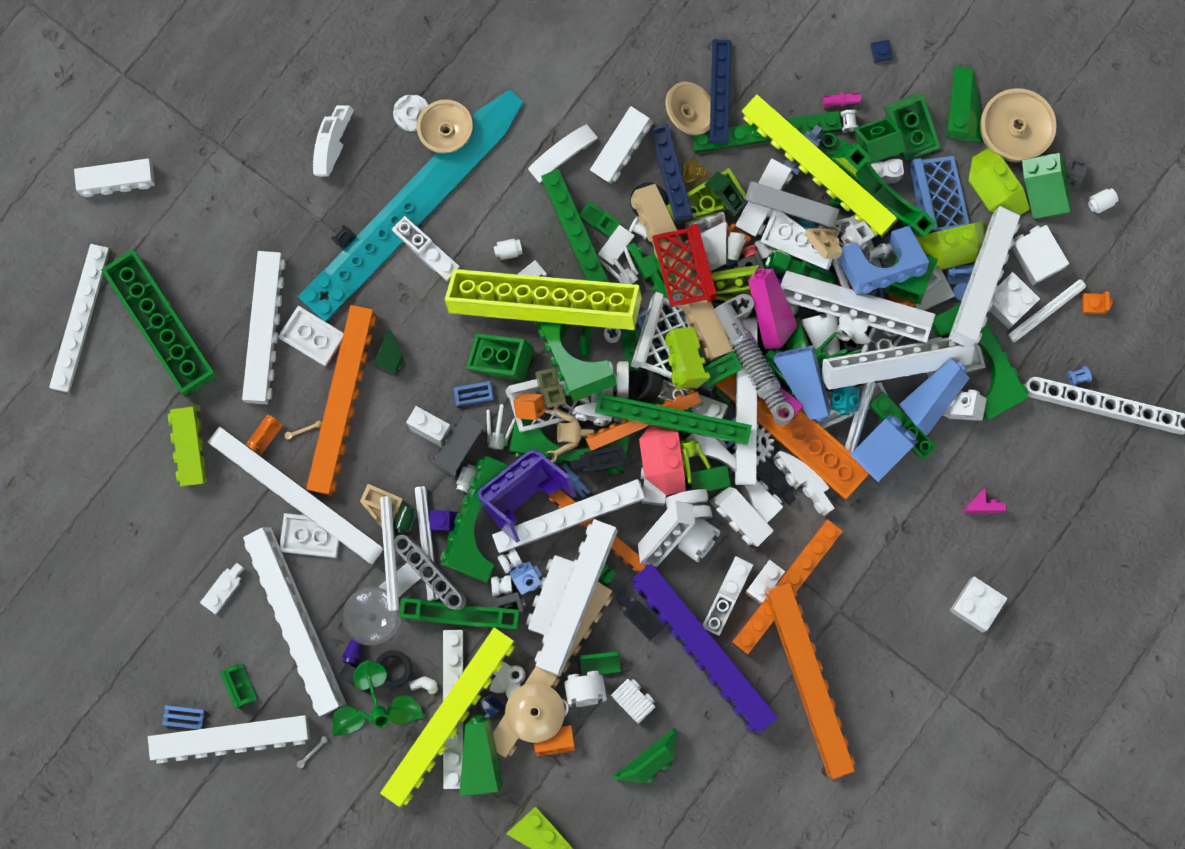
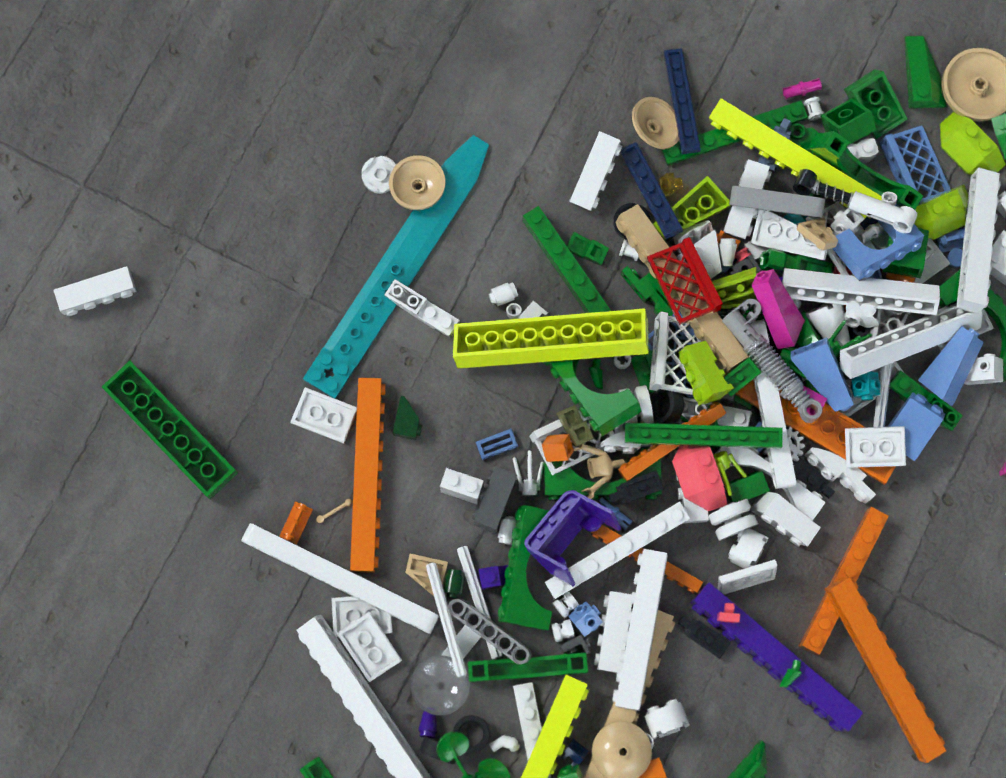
camera: 15 degrees left, 0 degrees up
white plate [49,244,110,393] -> none
lime wedge [168,405,207,486] -> none
white hinge [200,563,245,615] -> none
white brick [242,251,286,405] -> none
white slope [313,105,354,176] -> none
black bush [331,225,356,250] -> none
green slope [466,333,535,383] -> none
white plate [490,662,525,699] -> none
white slope [528,124,598,183] -> none
green panel [579,652,621,676] -> none
white tile [598,225,635,266] -> none
white plant [598,243,639,284] -> none
green wheel [599,562,618,586] -> none
white brick [611,679,655,724] -> none
white brick [638,500,695,567] -> none
white slope [702,556,753,636] -> none
dark green slope [704,171,747,216] -> none
white brick [745,560,785,605] -> none
dark blue plate [870,40,893,63] -> none
none -> white tile [337,611,402,682]
none -> white hinge [506,303,522,319]
none -> white tile [717,560,777,595]
none -> coral tile [717,603,740,623]
none -> green bar [779,660,802,688]
none -> piece [793,169,917,233]
none -> white tile [845,426,906,468]
none -> white hinge [881,192,897,206]

